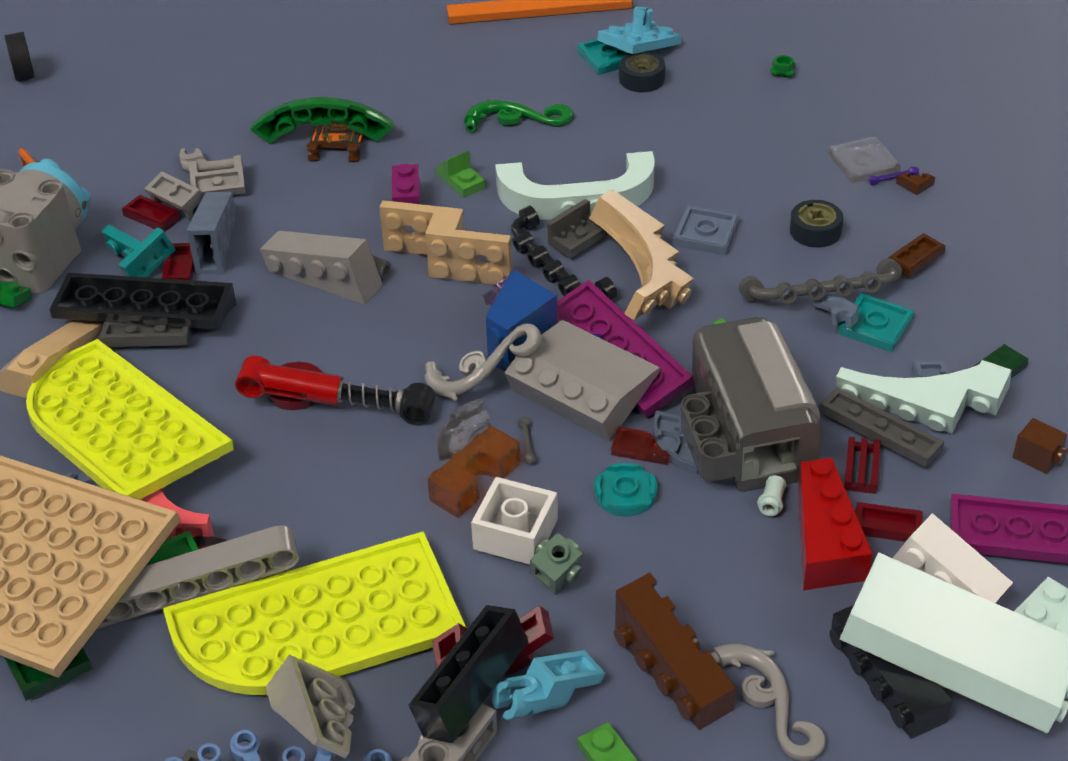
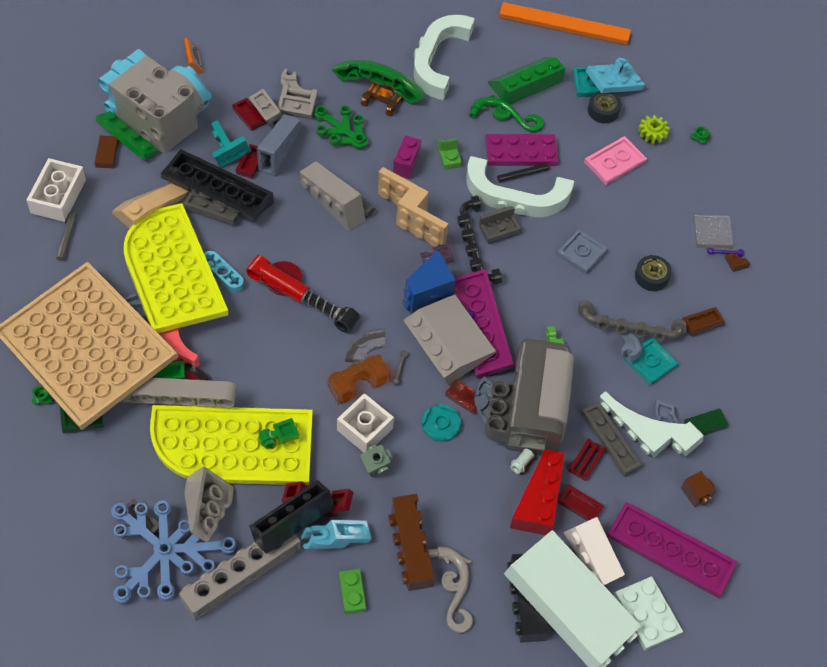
camera: 15 degrees right, 15 degrees up
light grey plant [425,323,542,401] -> none
tan arch [589,190,694,320] -> none
none -> medium azure beam [204,251,244,293]
none -> green plate [258,418,299,449]
none -> green plant [314,105,368,150]
none -> light aqua arch [414,15,475,100]
none -> magenta plate [485,134,558,166]
none -> green slope [488,57,565,104]
none -> black bar [497,163,549,182]
none -> bright pink tile [584,136,647,185]
none -> lime gear [638,115,670,144]

